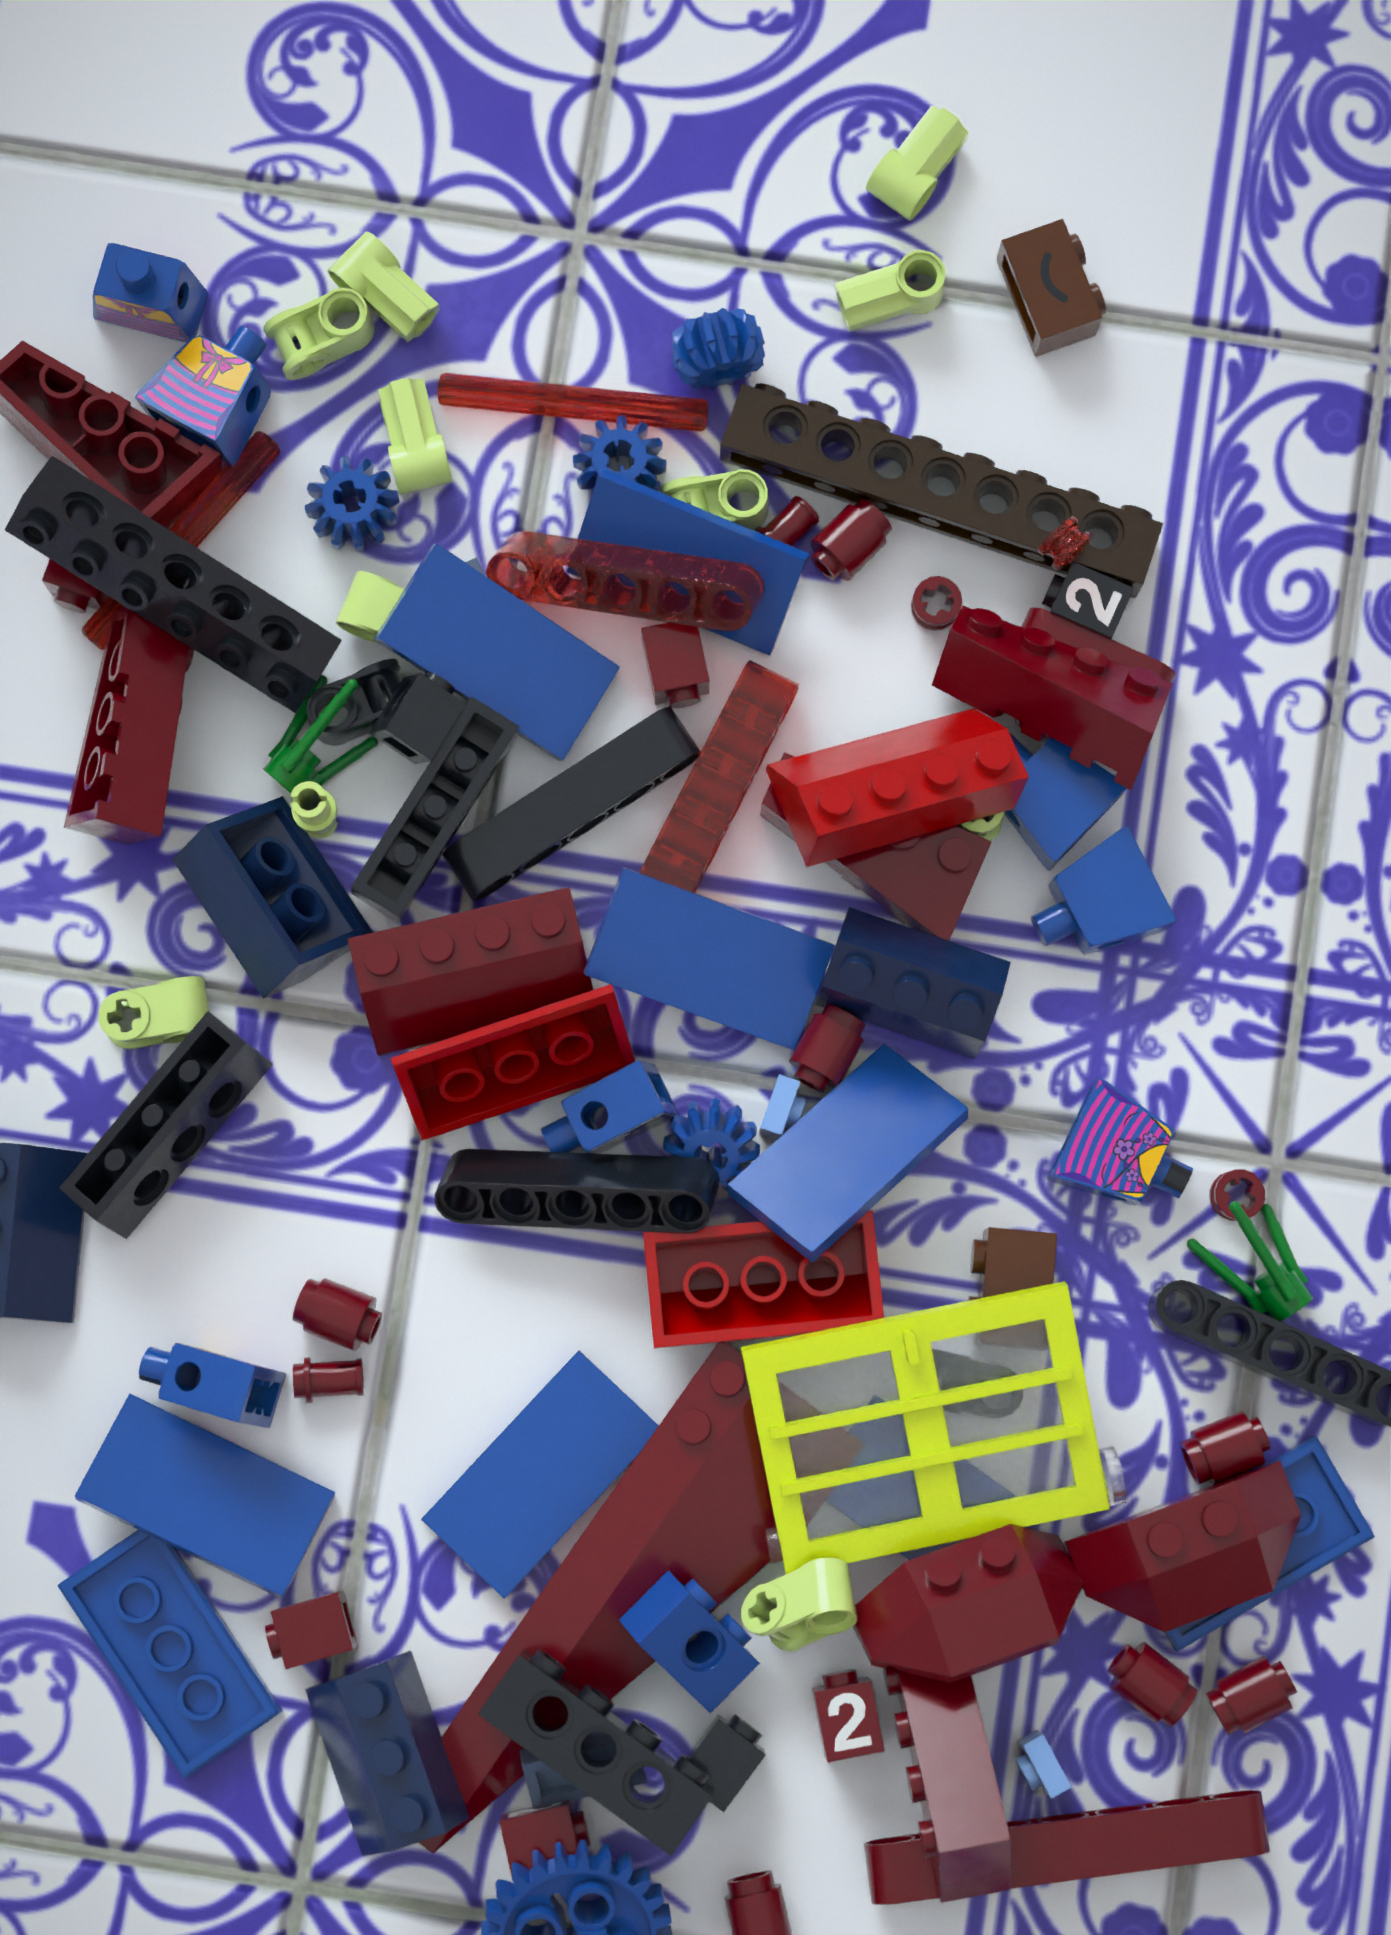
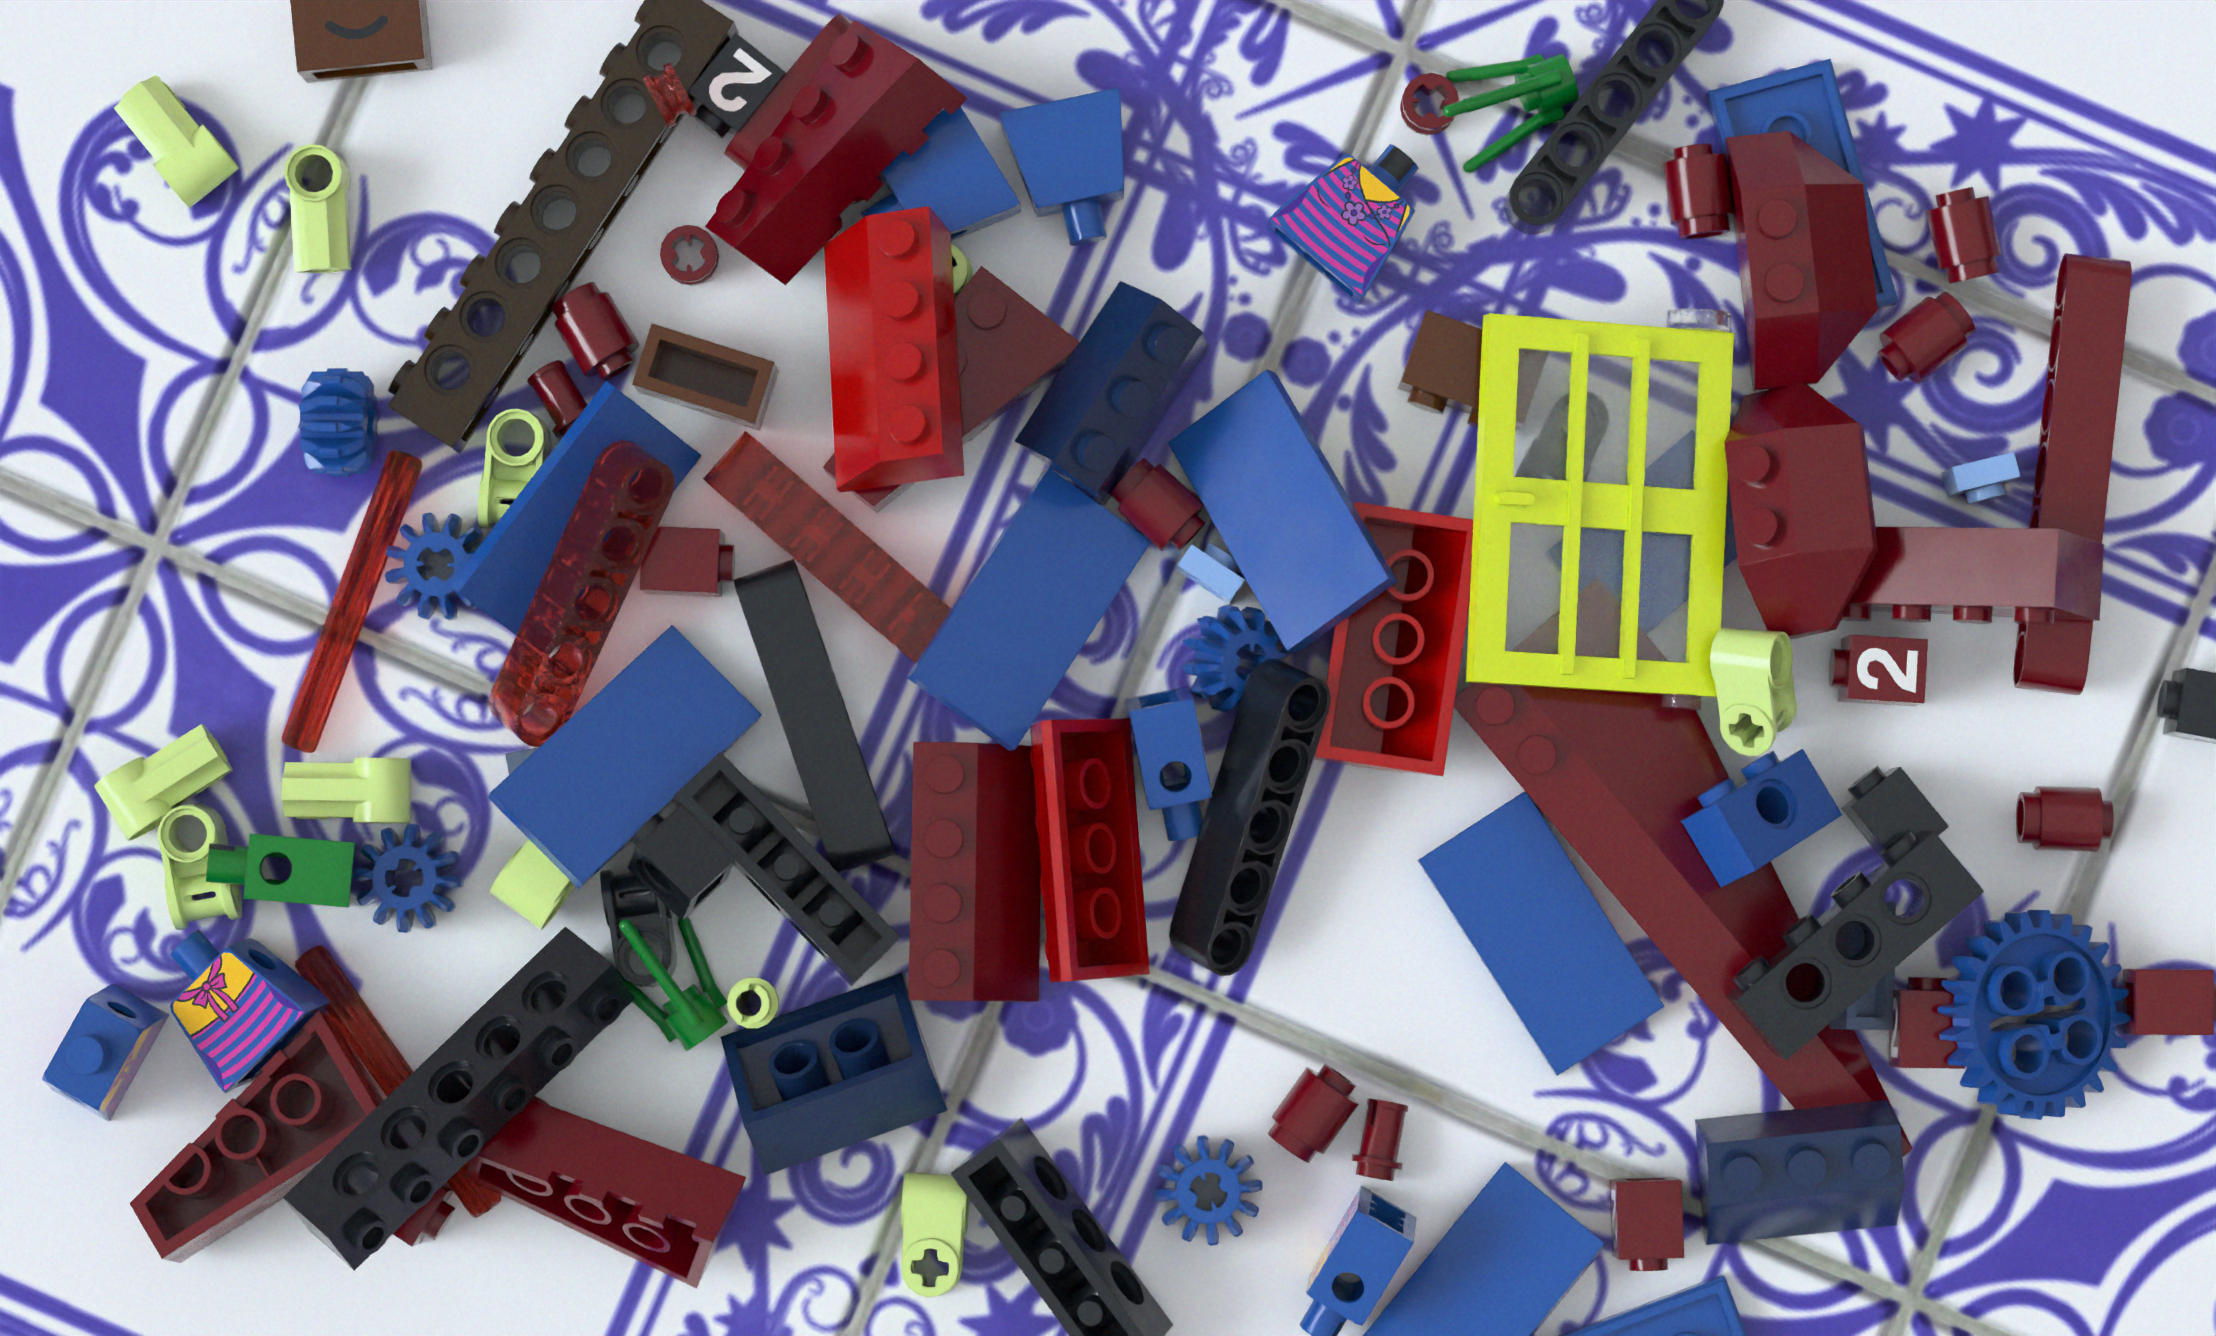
camera: 75 degrees left, 5 degrees up
none -> green torso [206,834,355,908]
none -> reddish brown brick [632,323,779,431]
none -> blue gear [1153,1135,1263,1246]

